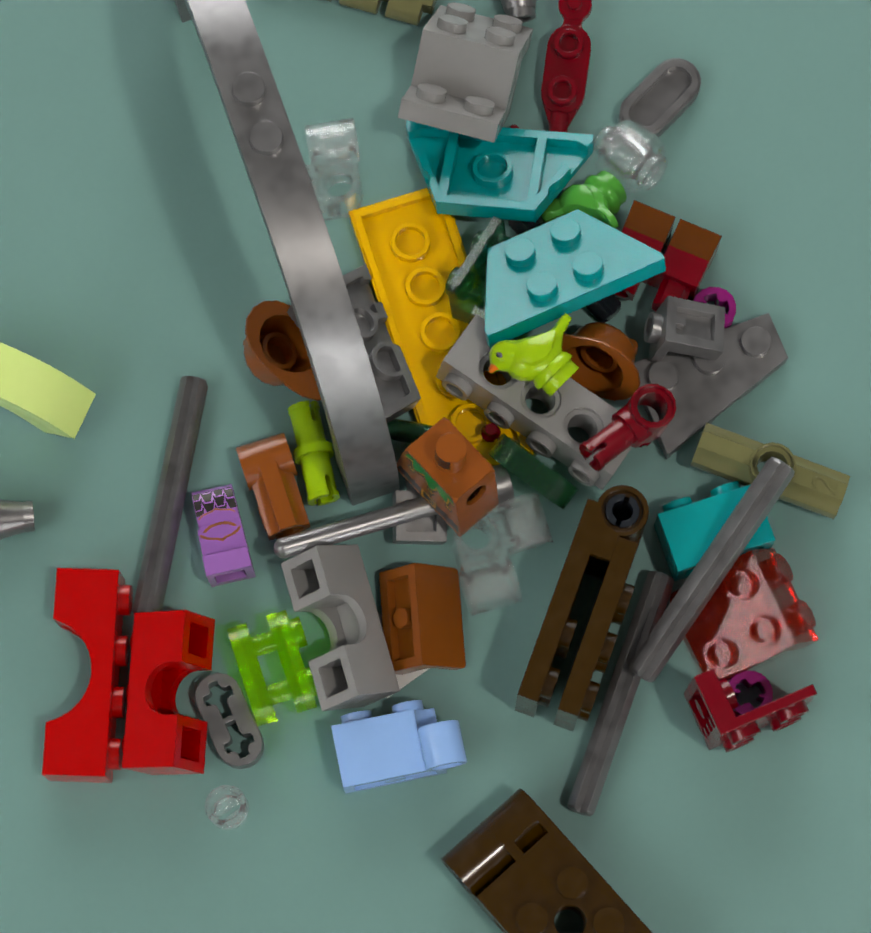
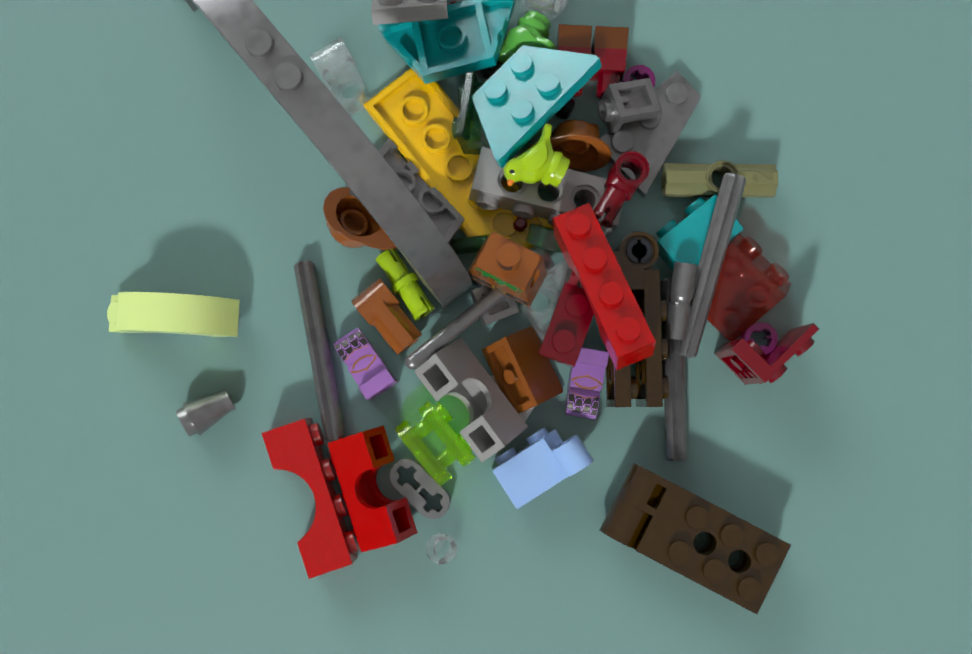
camera: 20 degrees left, 10 degrees up
none -> dark red hinge [538,270,594,368]
none -> red arch [553,203,656,370]
none -> medium lavender leg [565,348,609,420]
none -> flat silver piece [663,262,698,341]

